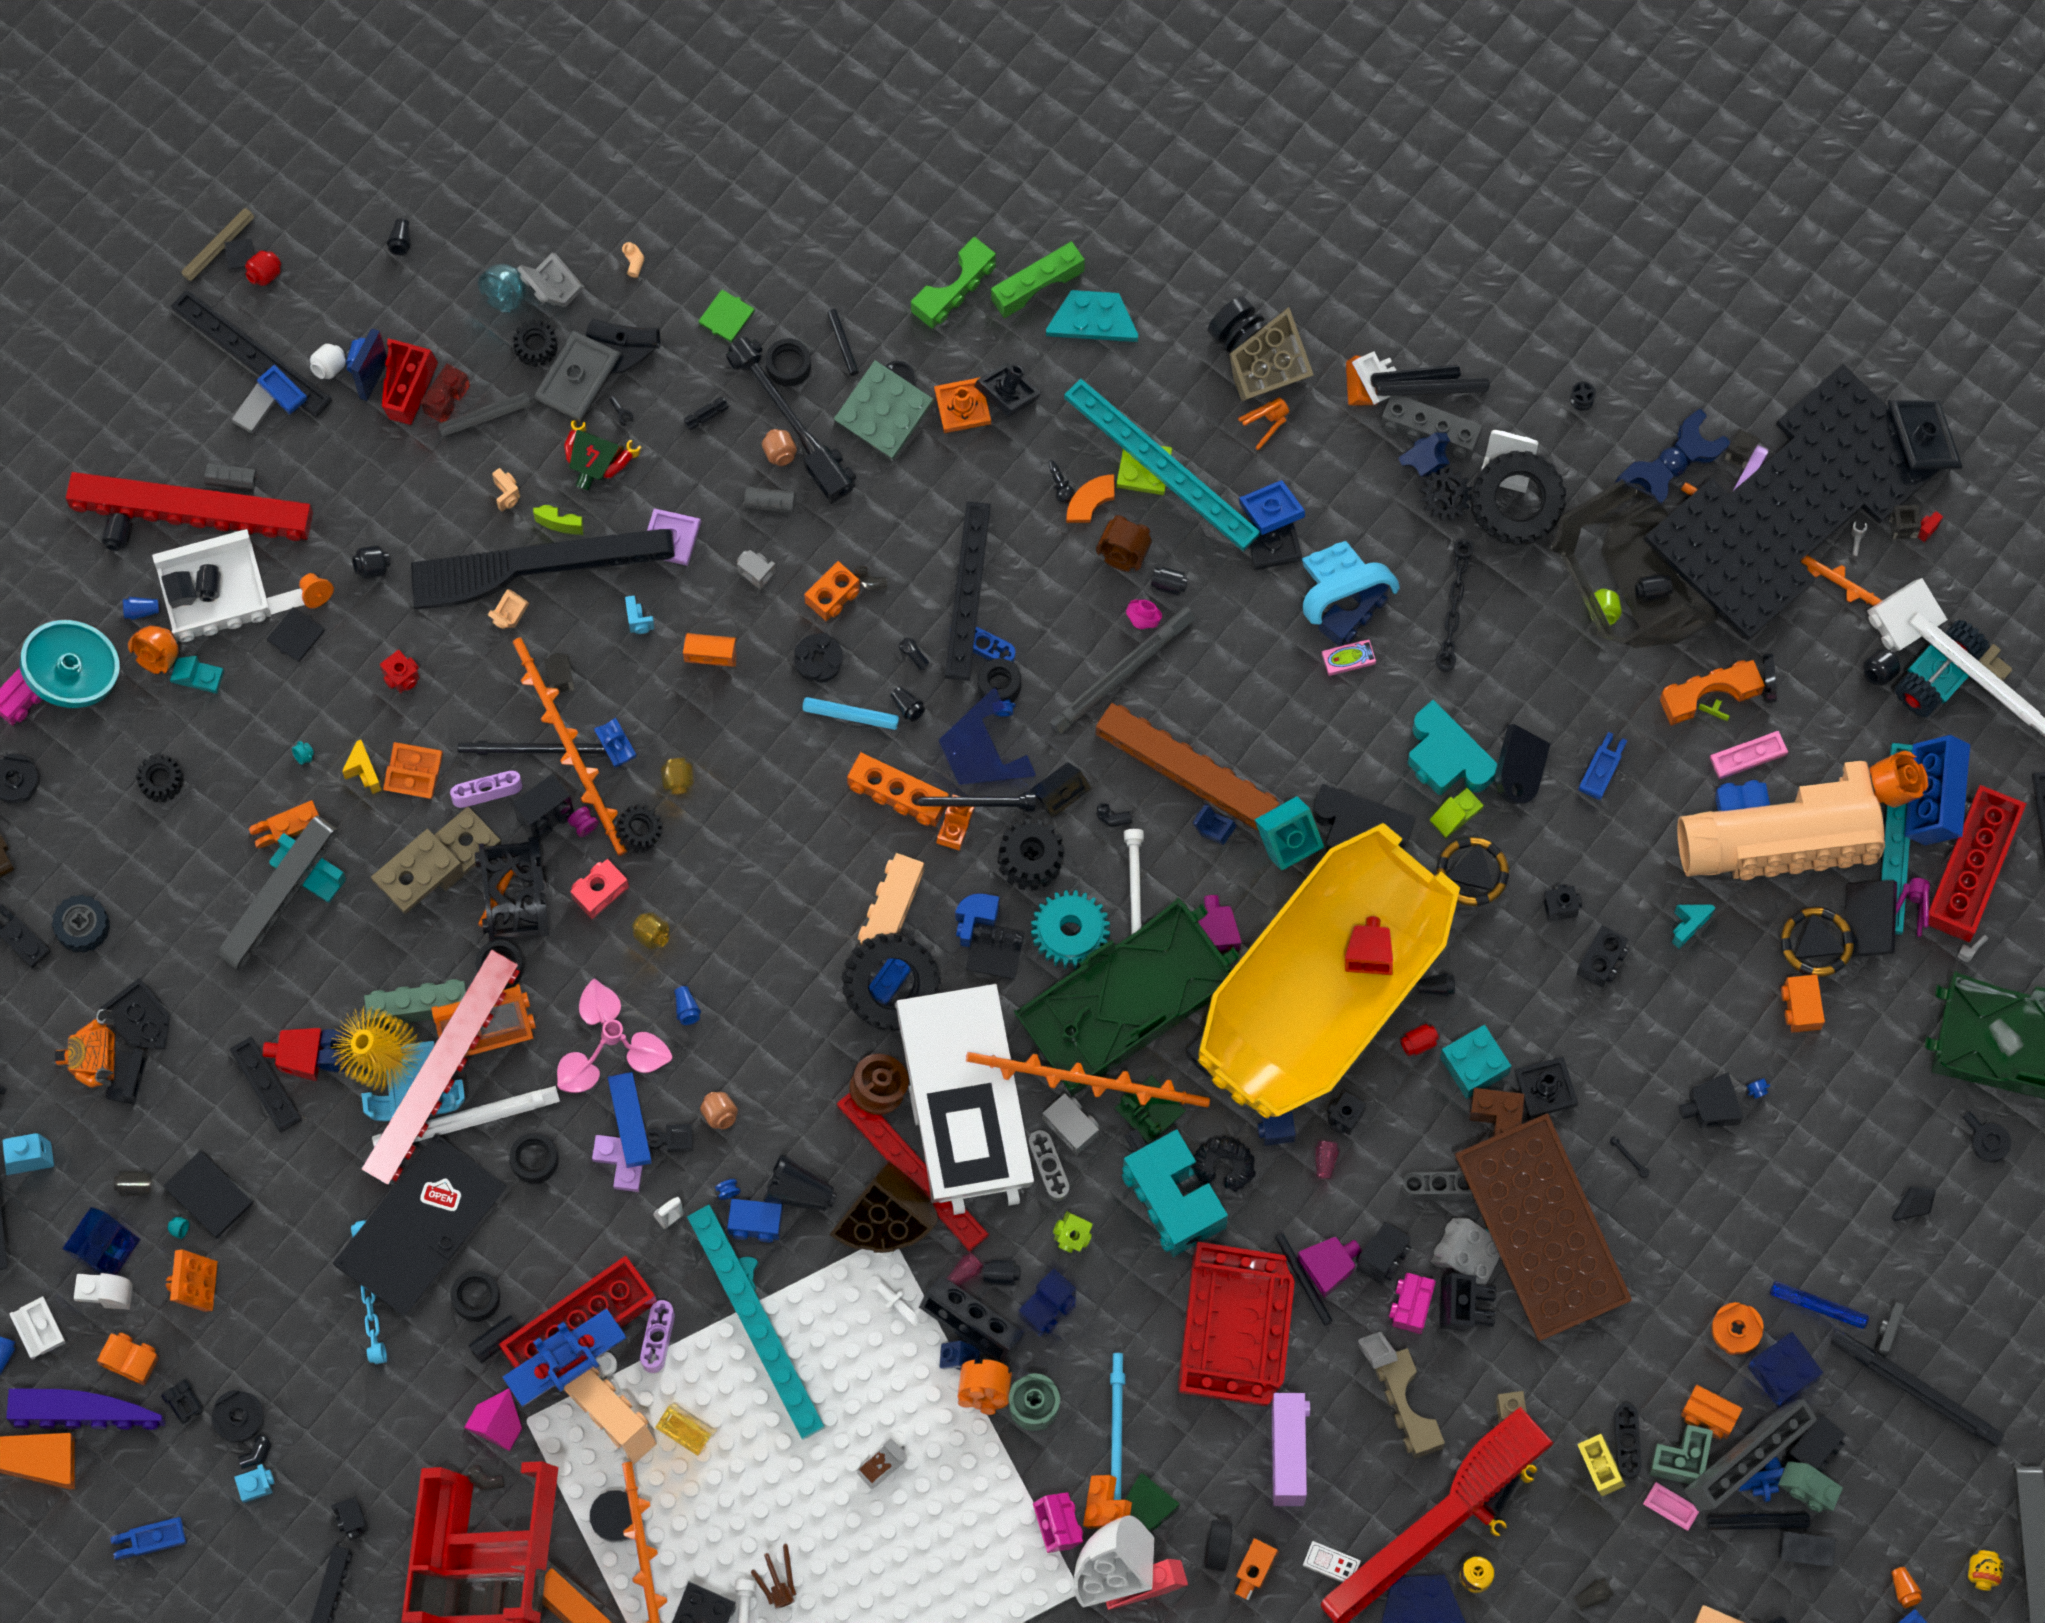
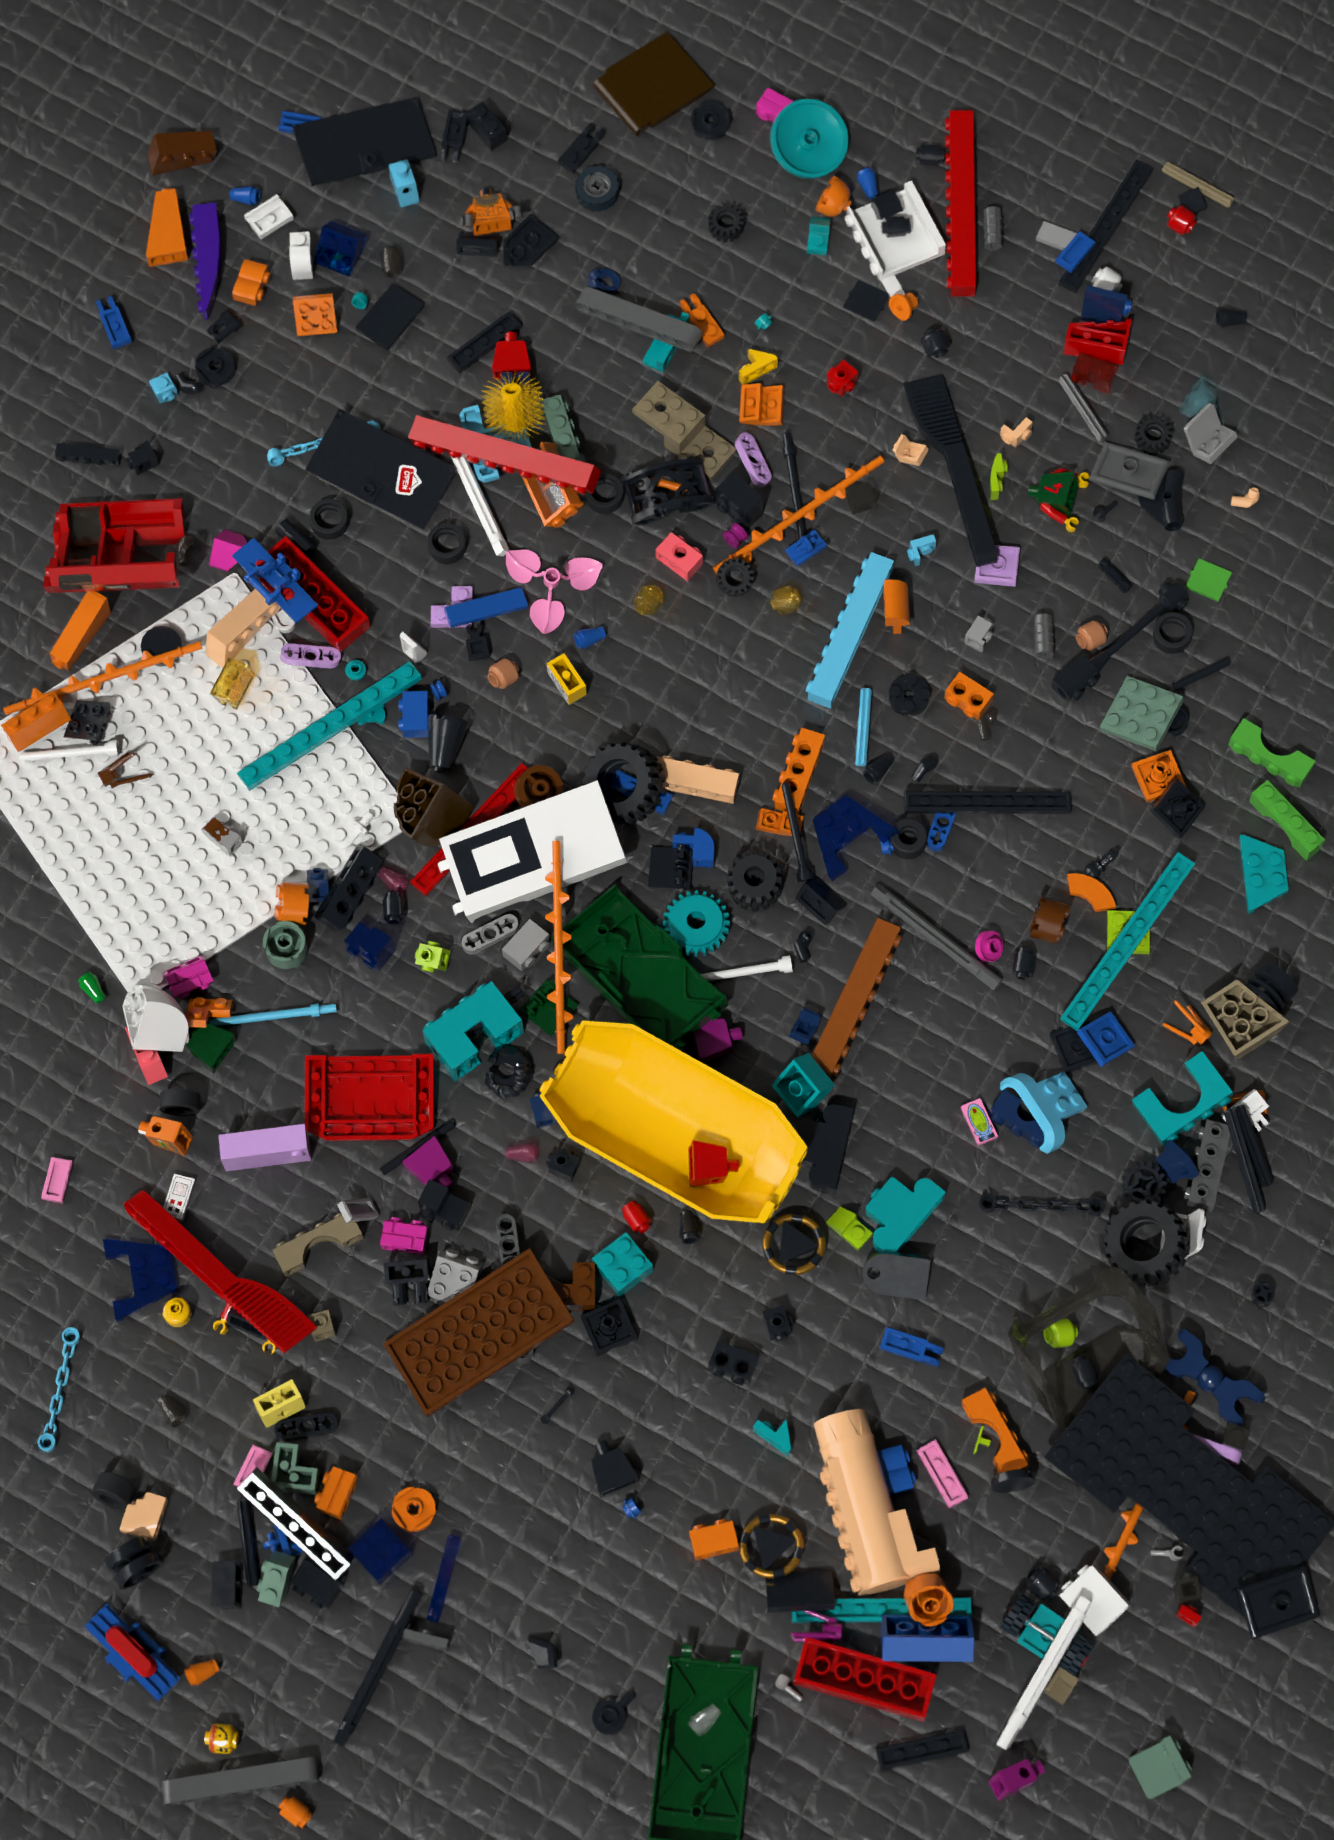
camera: 85 degrees right, 0 degrees up
none -> teal plate [345,660,366,680]
none -> yellow brick [546,653,587,705]
none -> dark blue piece [588,268,620,293]
none -> medium azure brick [806,552,894,709]
none -> teal arch [1132,1051,1233,1145]

